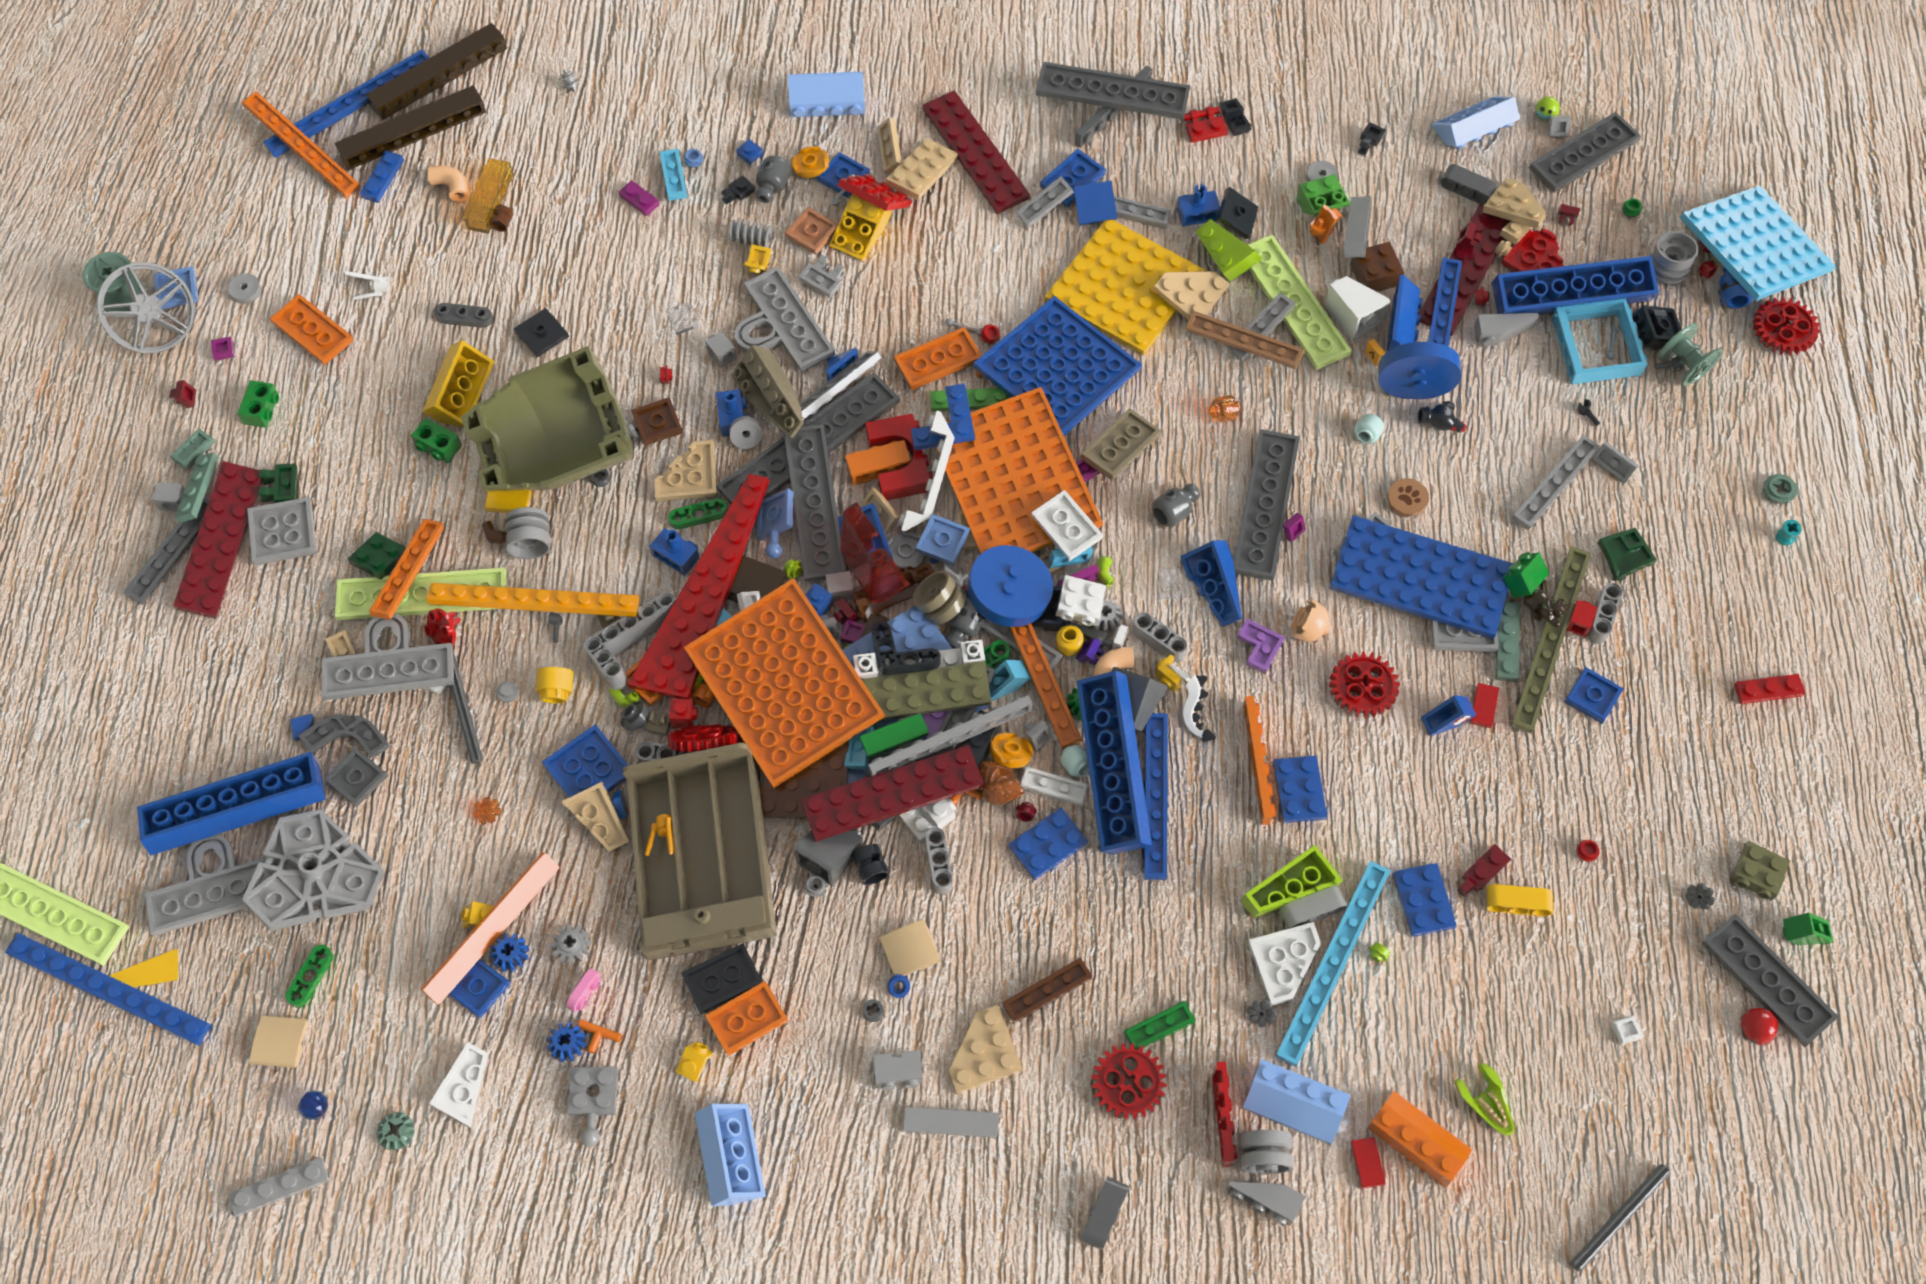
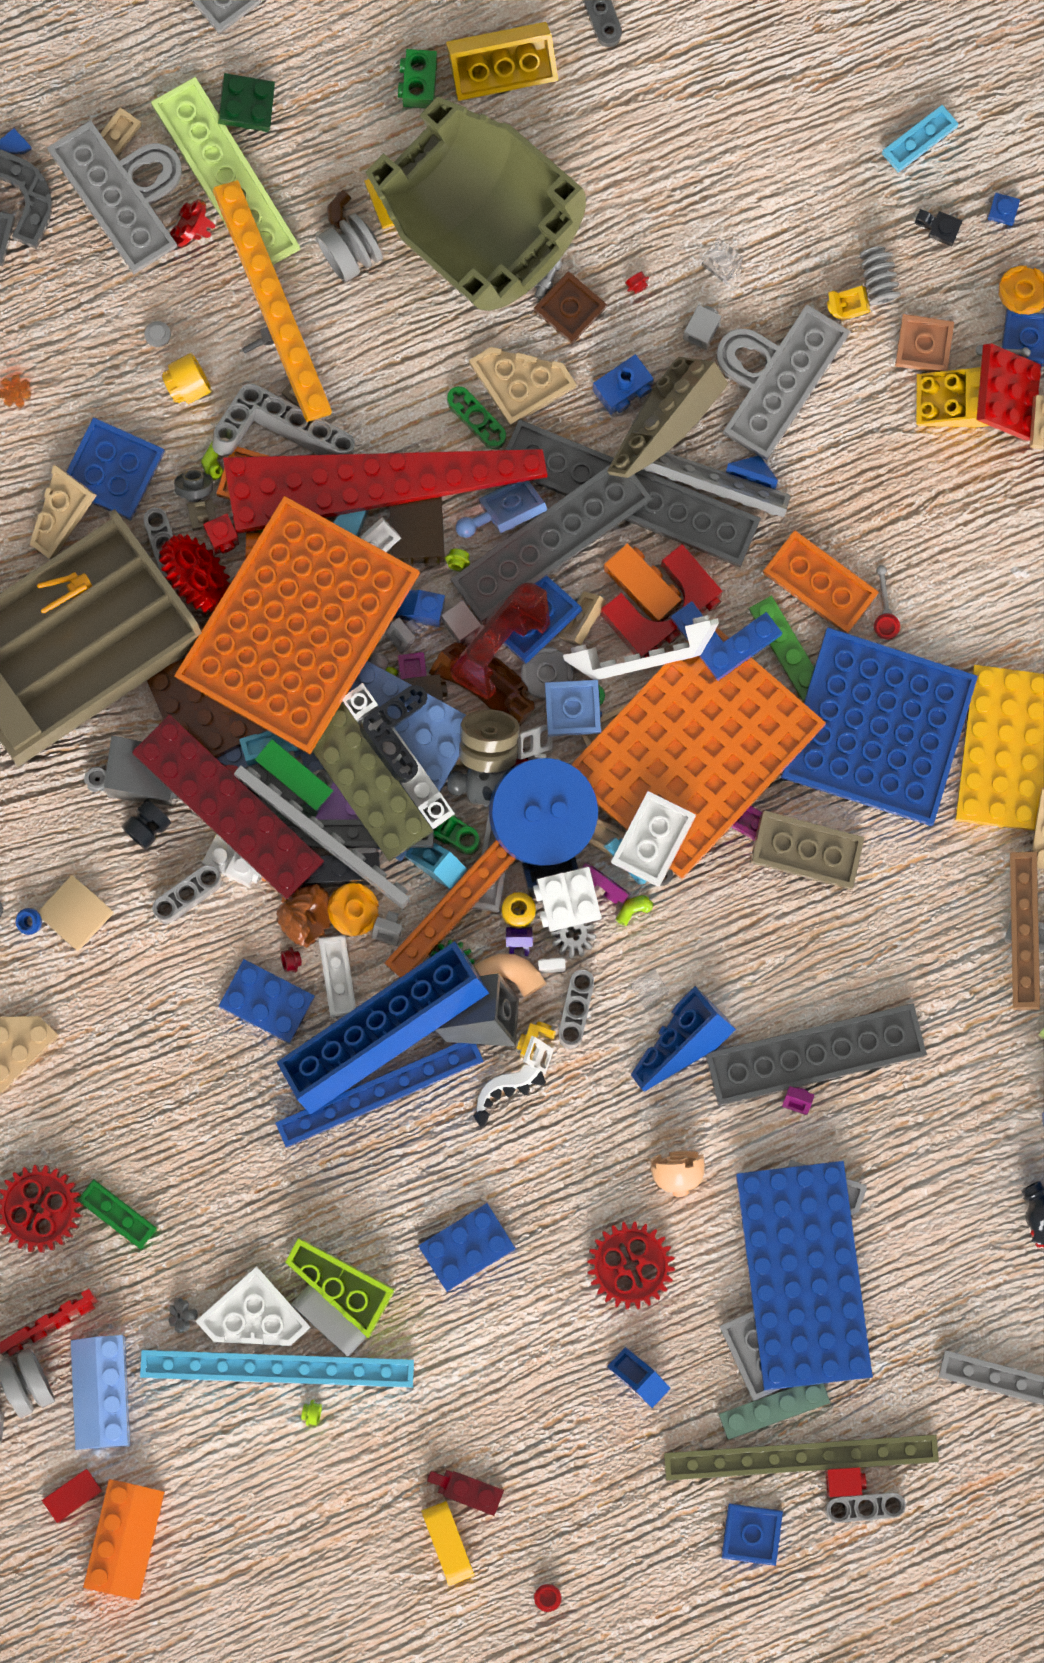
camera: 60 degrees right, 15 degrees up
orange plate [369,519,444,620] -> none
dark grey axle [450,652,483,764] -> none
black plate [513,308,569,358] -> none
blue tile [612,790,627,819] -> none
magenta plate [618,180,660,216] -> none
blue brick [649,528,700,576] -> none
medium blue plate [684,149,703,167] -> none
light grey piece [729,416,762,449] -> none
dark grey piece [756,155,792,203] -> none
light grey plate [798,254,845,299] -> none
dark red tile [833,598,861,625] -> none
reddish brown plate [1002,957,1093,1024] -> none
light aqua head [1060,745,1089,777] -> none
dark grey piece [1070,622,1113,649] -> none
dark grey piece [1152,483,1200,527] -> none
clear orange head [1209,395,1241,423] -> none
medium lavender plate [1237,618,1285,674] -> none
orange plate [1243,696,1276,825] -> none
light aqua head [1354,414,1384,444] -> none
medium nougat tile [1387,478,1429,517] -> none
blue plate [1393,863,1457,937] -> none
lime animal [1454,1063,1514,1136] -> none
red tile [1470,683,1499,729] -> none
green brick [1503,552,1549,598] -> none
dark brown animal [1523,579,1569,628] -> none
dark green plate [1597,527,1657,582] -> none

